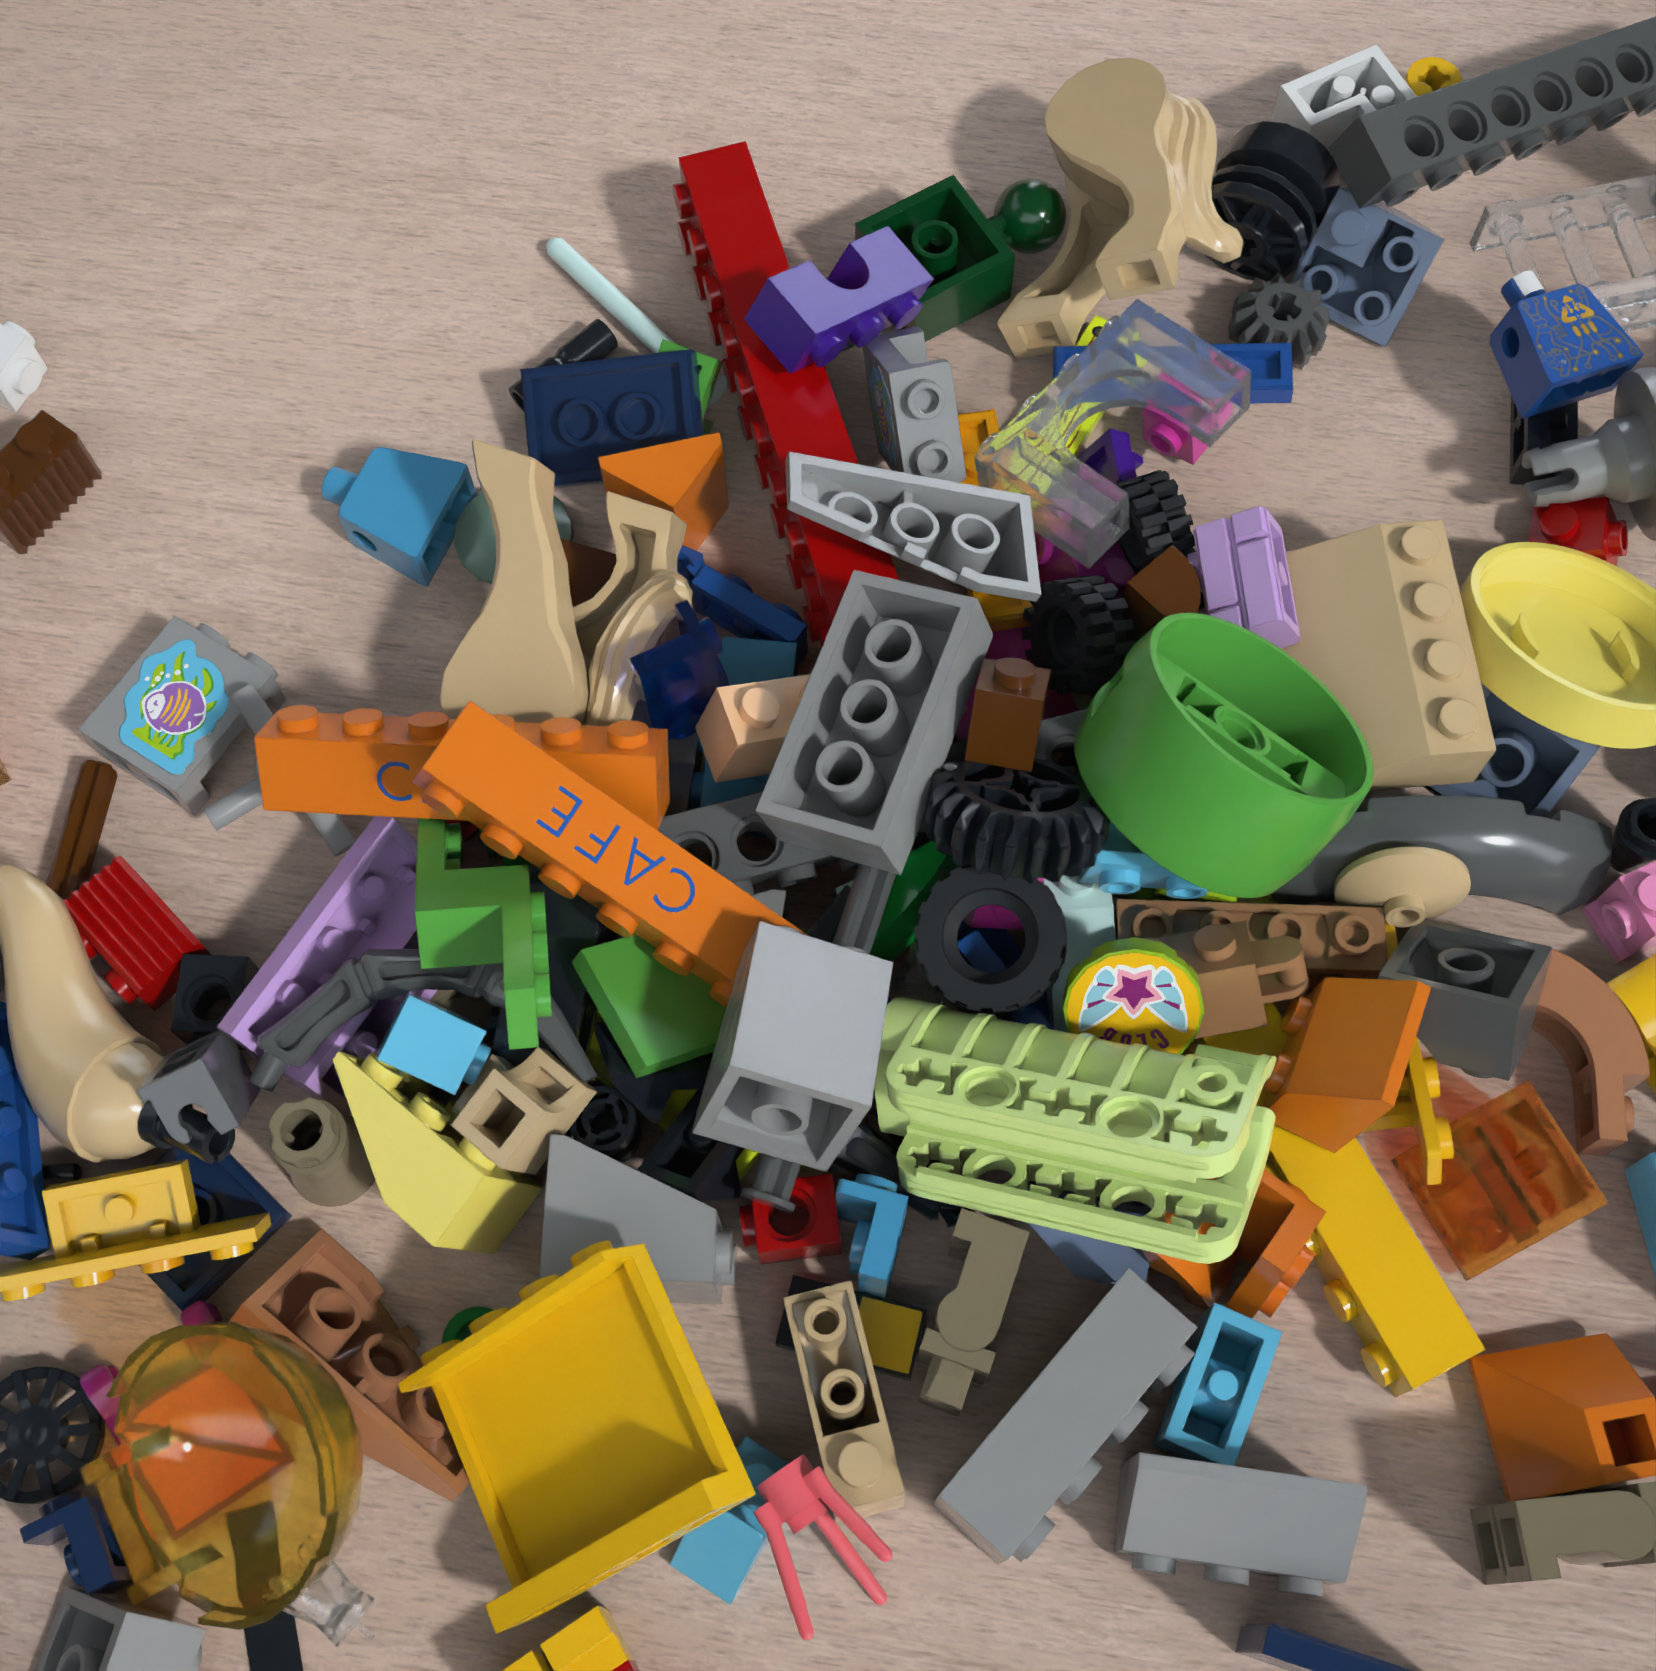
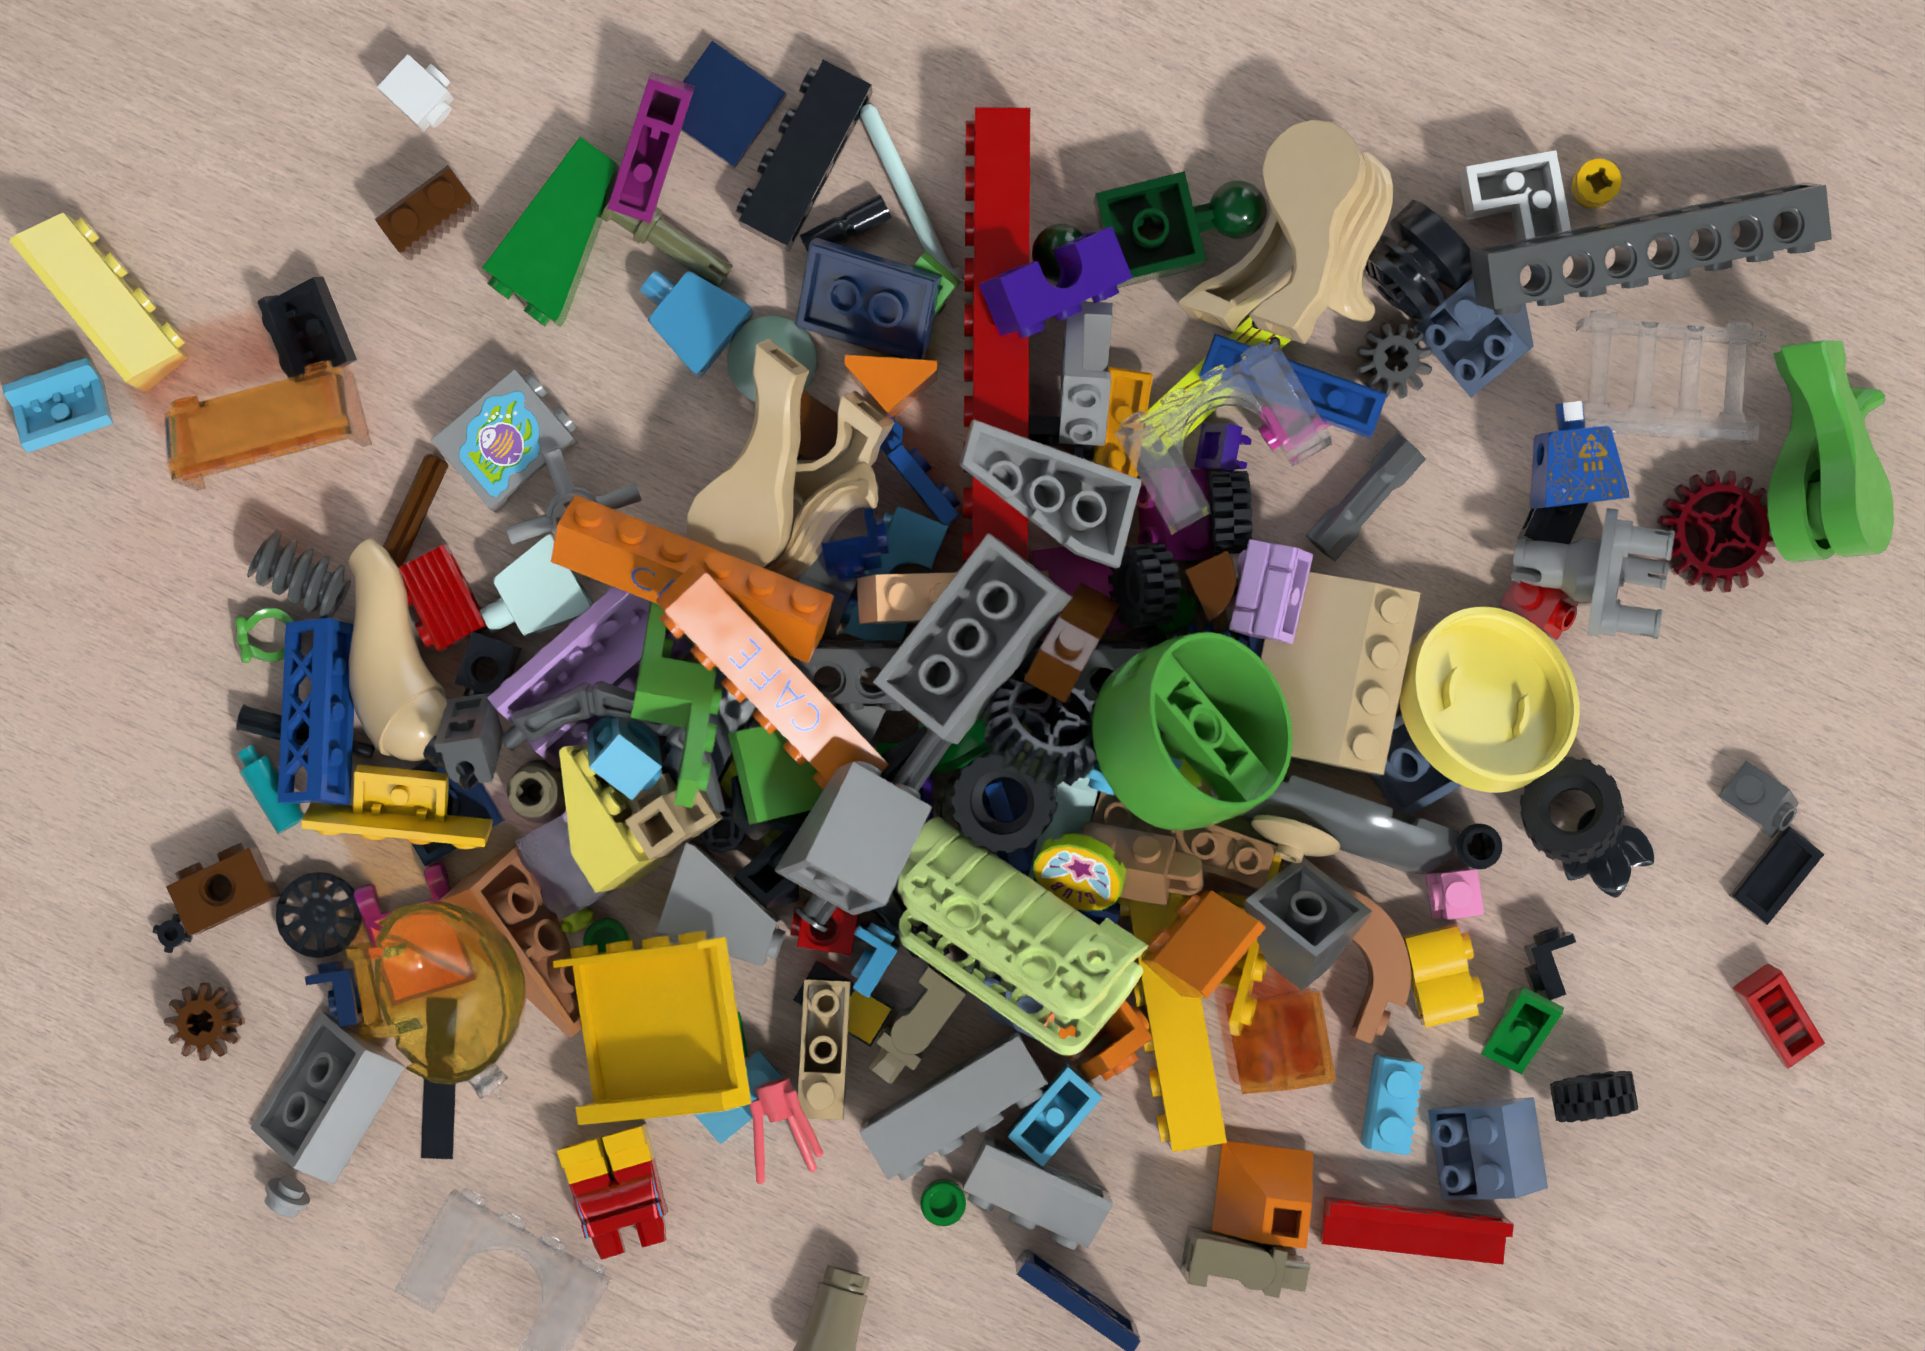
camera: 15 degrees right, 20 degrees up
none -> light aqua torso [479,534,593,637]
none -> green slope [482,136,620,327]
none -> clear purple brick [515,812,613,921]
none -> lime piece [561,905,595,935]
none -> olive pin [601,202,733,288]
none -> magenta slope [607,72,695,223]
none -> dark blue tile [681,41,787,169]
none -> black brick [736,59,873,252]
none -> green tile [920,1179,966,1226]
none -> dark grey axle [1305,433,1426,562]

